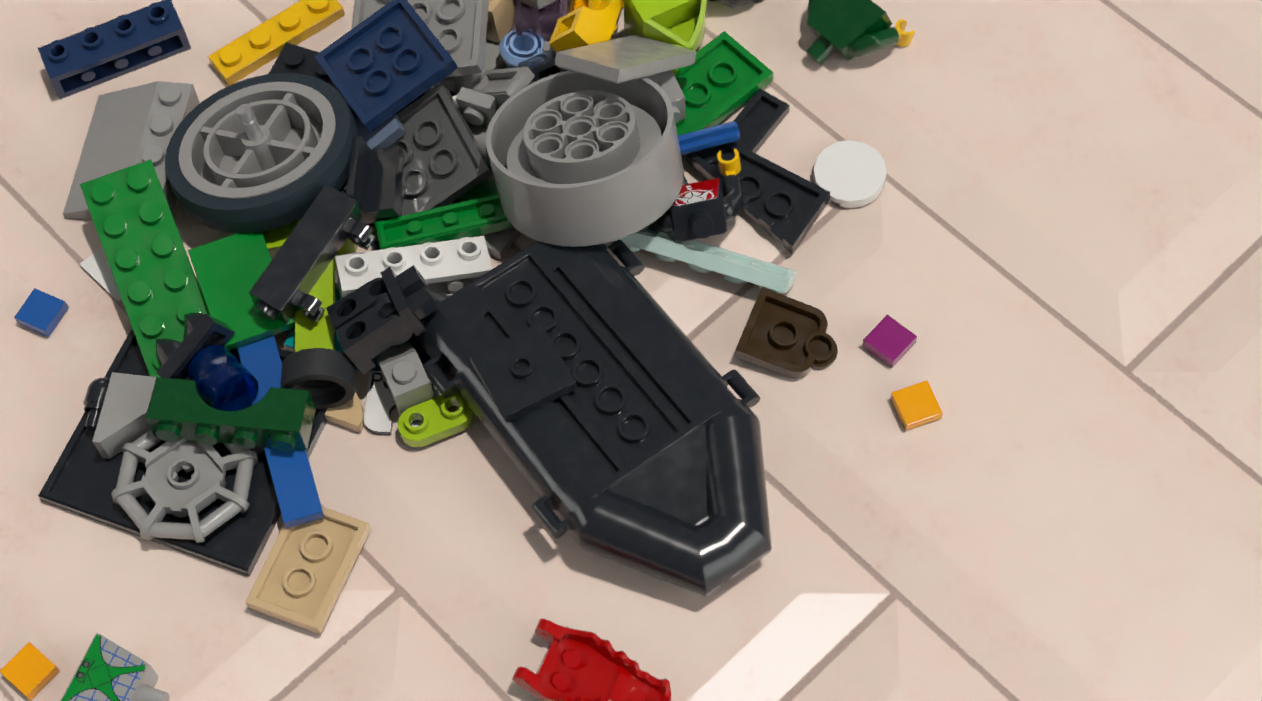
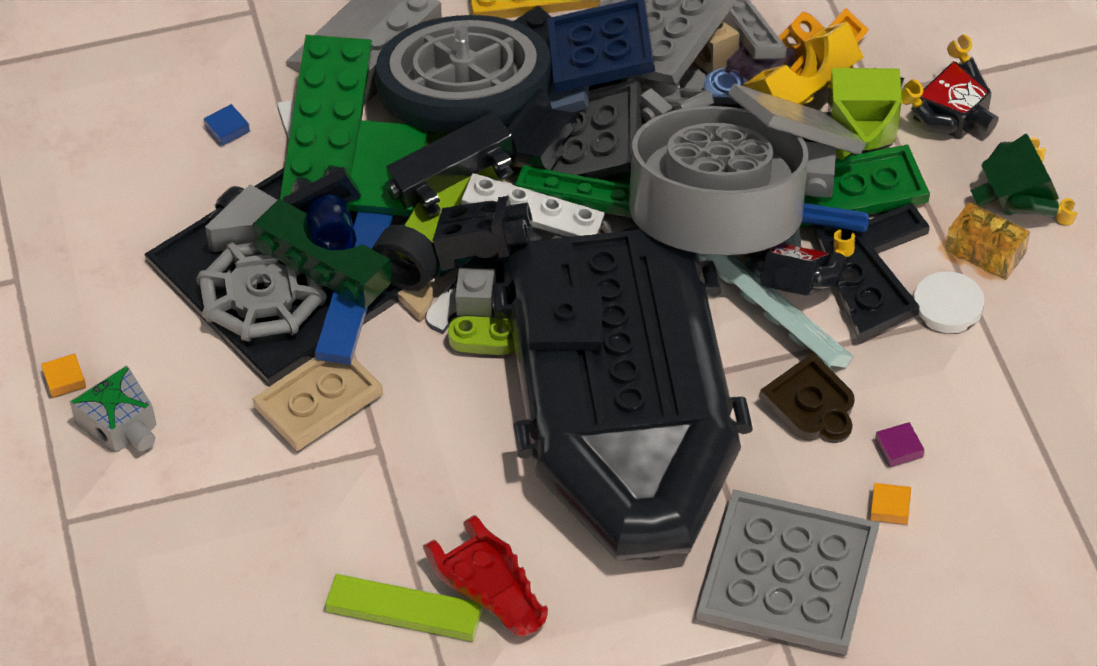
camera: 25 degrees right, 10 degrees down
none -> light grey plate [696,489,880,655]
none -> clear yellow brick [945,202,1030,280]

